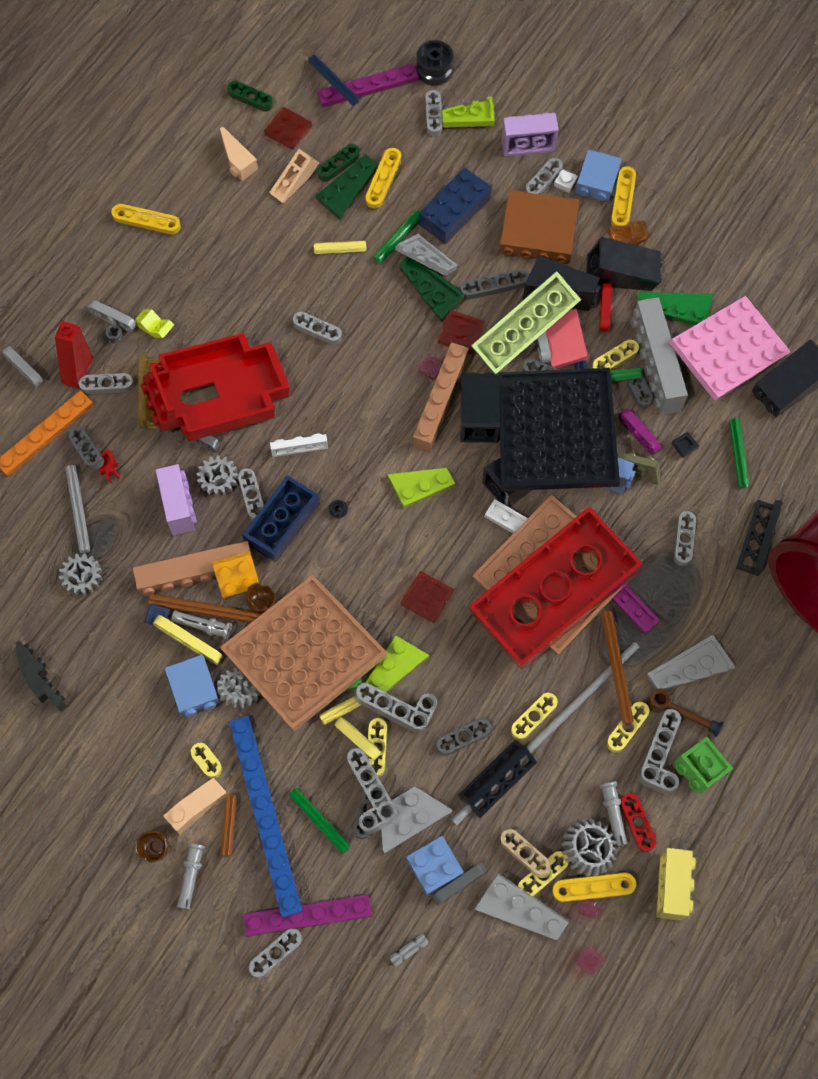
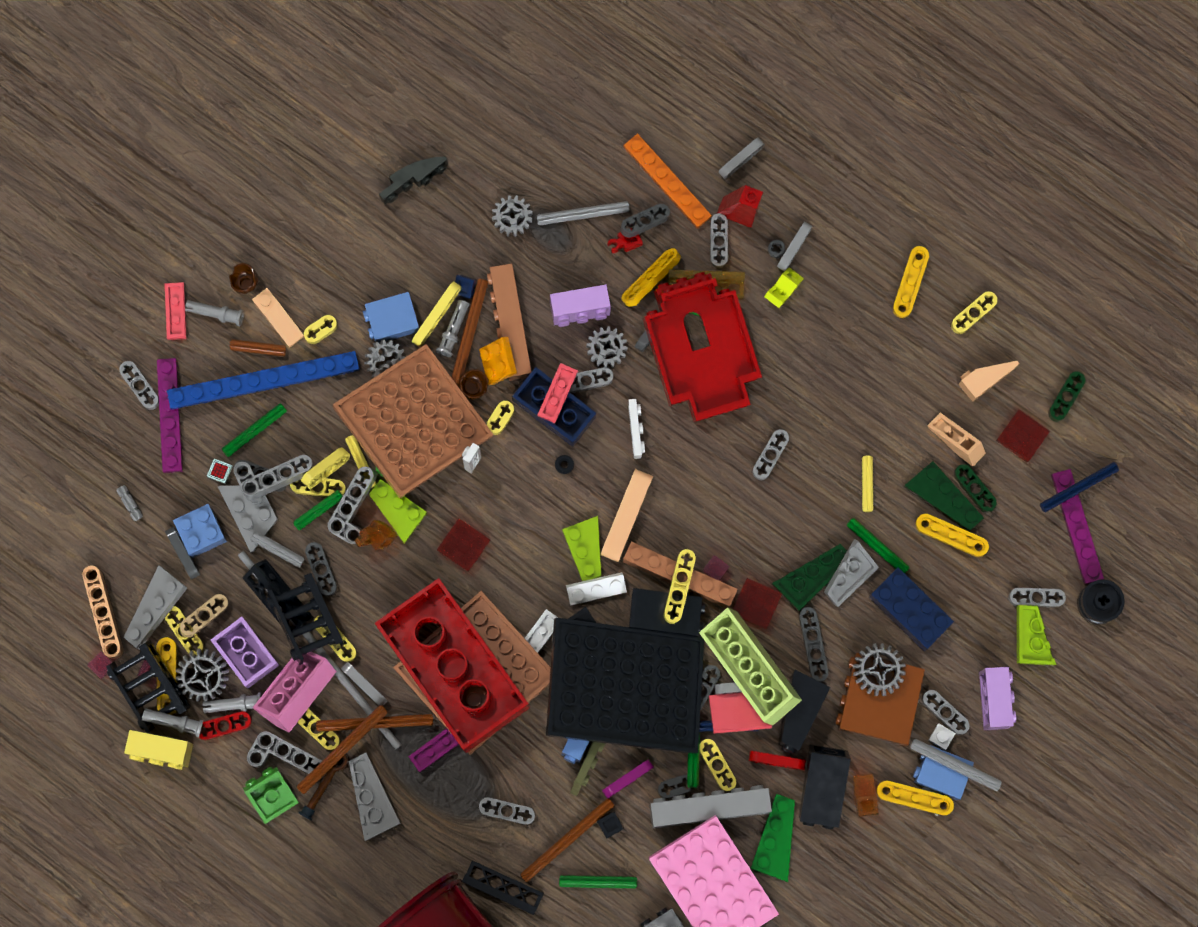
camera: 90 degrees right, 10 degrees up
none -> light nougat beam [82,566,123,659]
none -> black fence [106,640,191,733]
none -> light grey pin [142,708,204,737]
none -> coral tile [165,282,187,340]
none -> tile [207,459,233,484]
none -> lavender brick [211,617,279,689]
none -> light grey axle [251,531,304,568]
none -> bright pink slope [253,647,337,732]
none -> black fence [266,573,343,665]
none -> green axle [293,490,343,530]
none -> dark orange axle [297,705,387,794]
none -> light grey beam [341,662,387,706]
none -> clear orange brick [355,520,398,550]
none -> white plate [462,443,481,474]
none -> light yellow beam [487,401,514,435]
none -> dark orange axle [520,798,614,882]
none -> coral tile [537,363,578,423]
none -> white plate [566,572,627,606]
none -> light nougat beam [601,469,653,562]
none -> yellow plate [621,248,681,307]
none -> light yellow beam [663,549,696,624]
none -> light grey gear [853,643,906,696]
none -> light grey axle [910,739,1002,791]
none -> light yellow beam [951,291,997,334]

